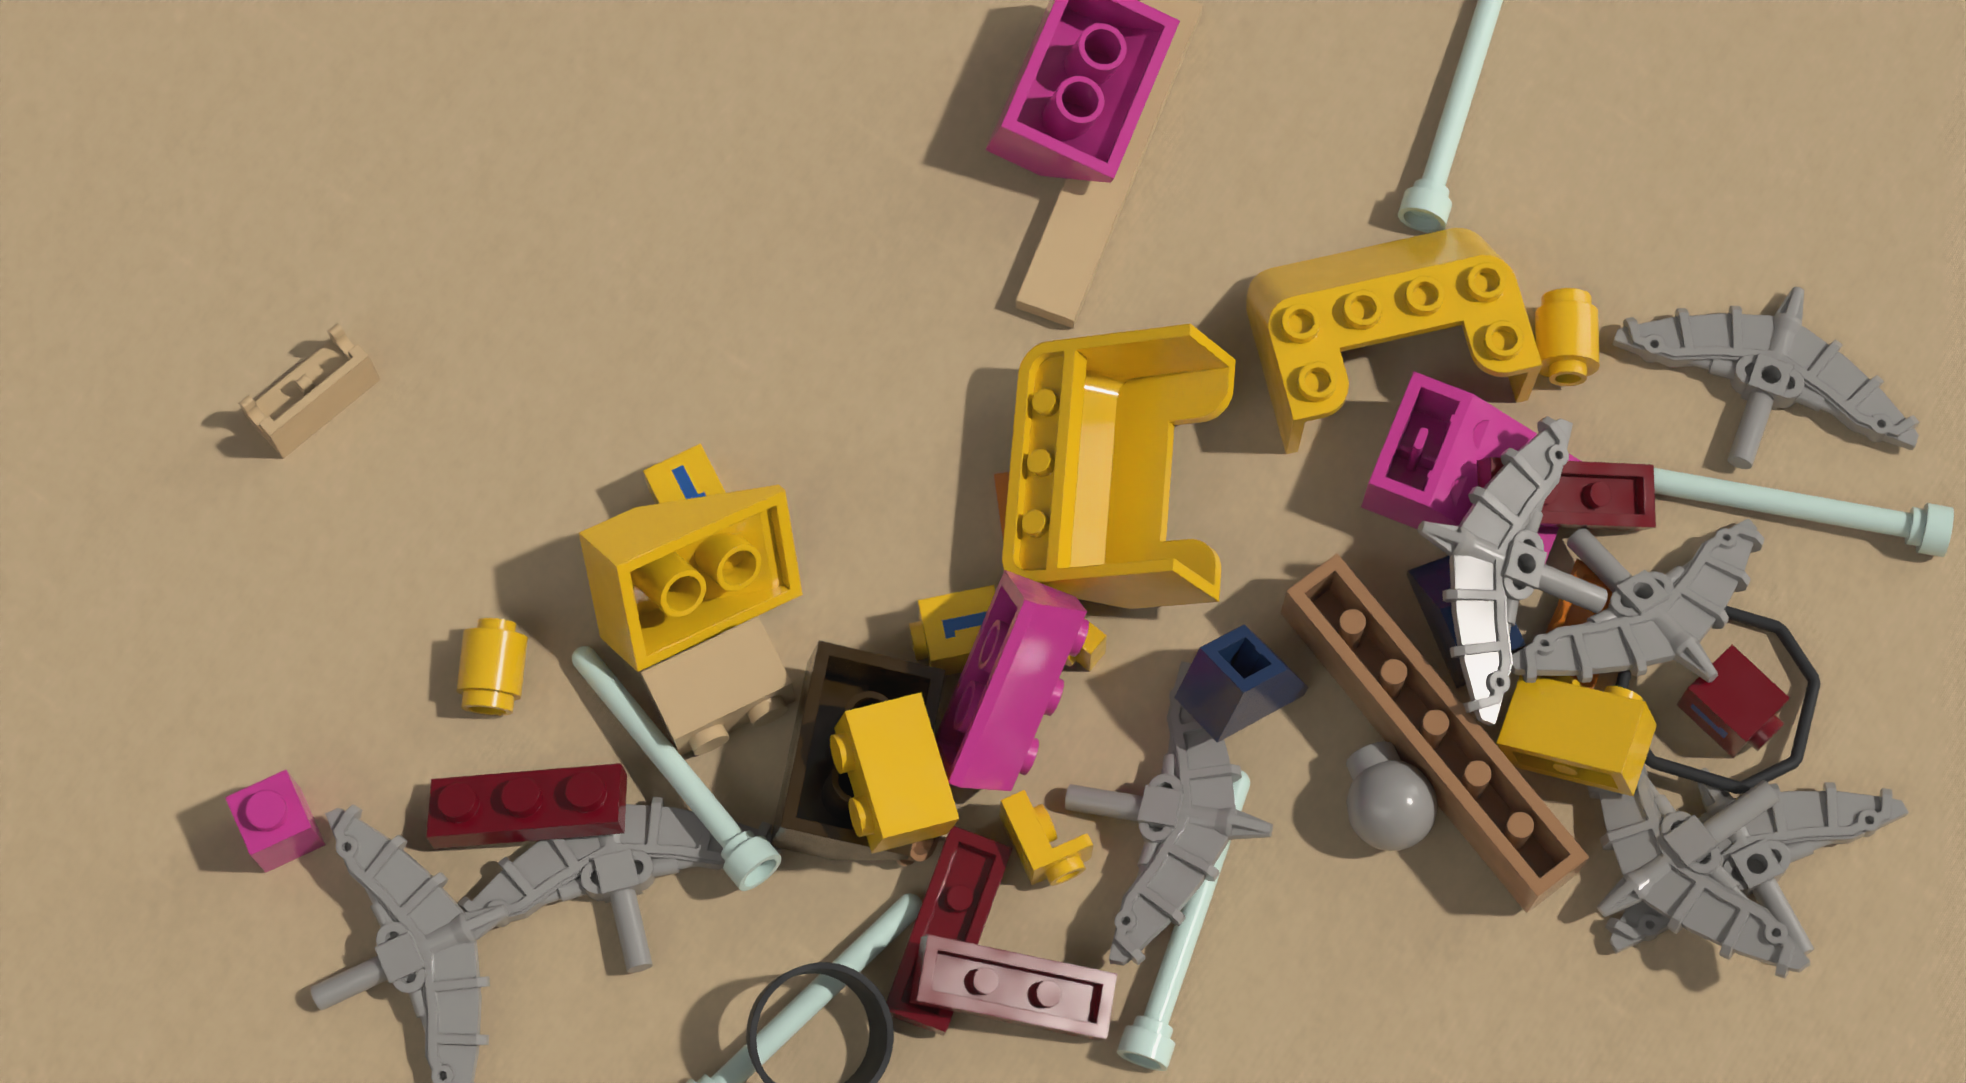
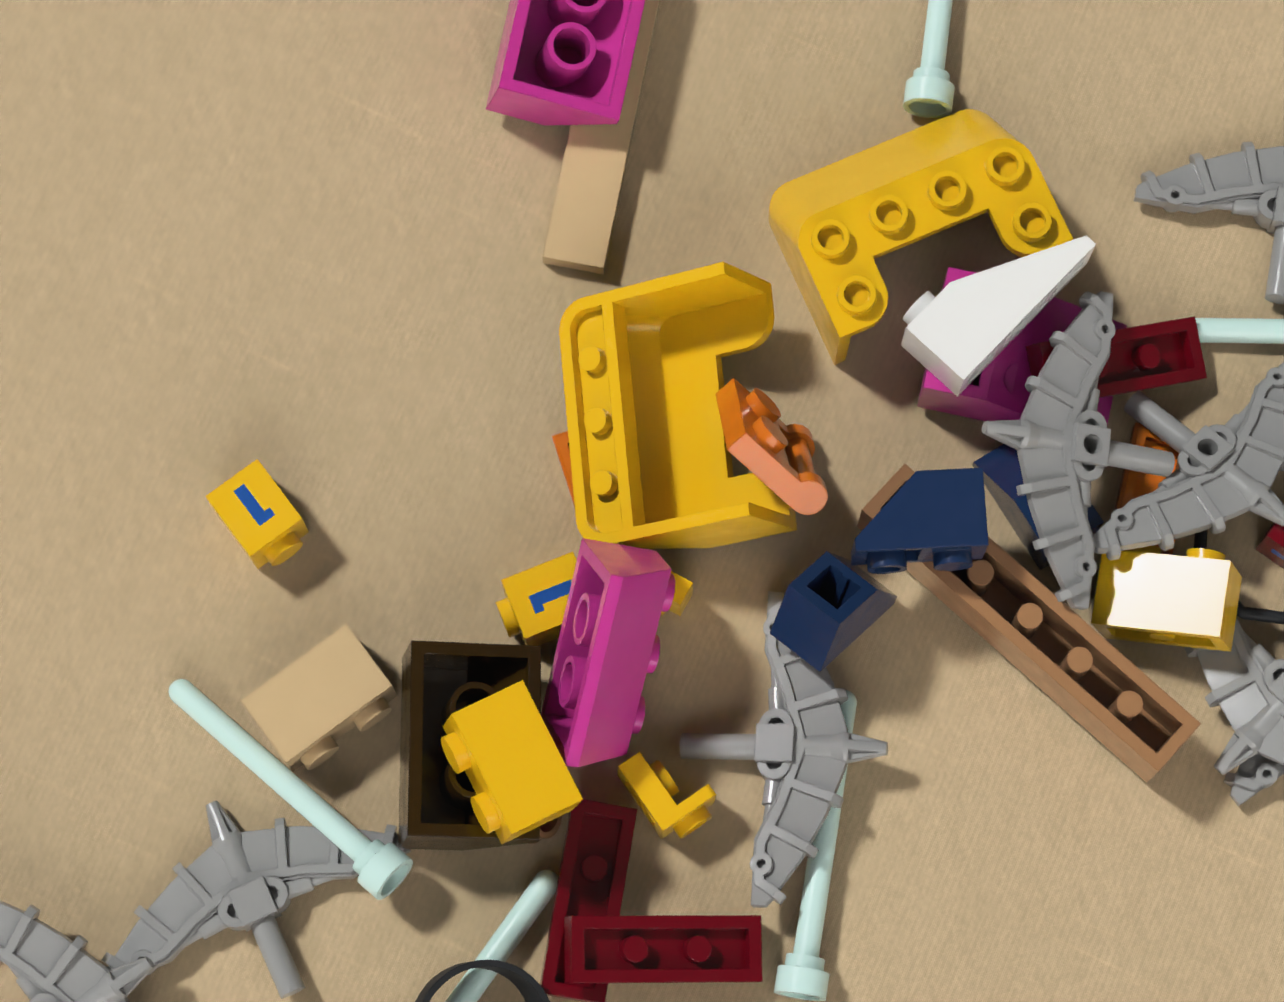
camera: 10 degrees left, 5 degrees up
dark red plate [426,763,627,849] -> none
yellow brick [456,618,528,715] -> none
yellow slope [579,484,803,672] -> none
light grey piece [1346,741,1438,851] -> none
yellow brick [1535,288,1600,386] -> none
none -> orange plate [715,377,828,515]
none -> dark blue slope [851,468,989,574]
none -> white slope [901,235,1096,397]

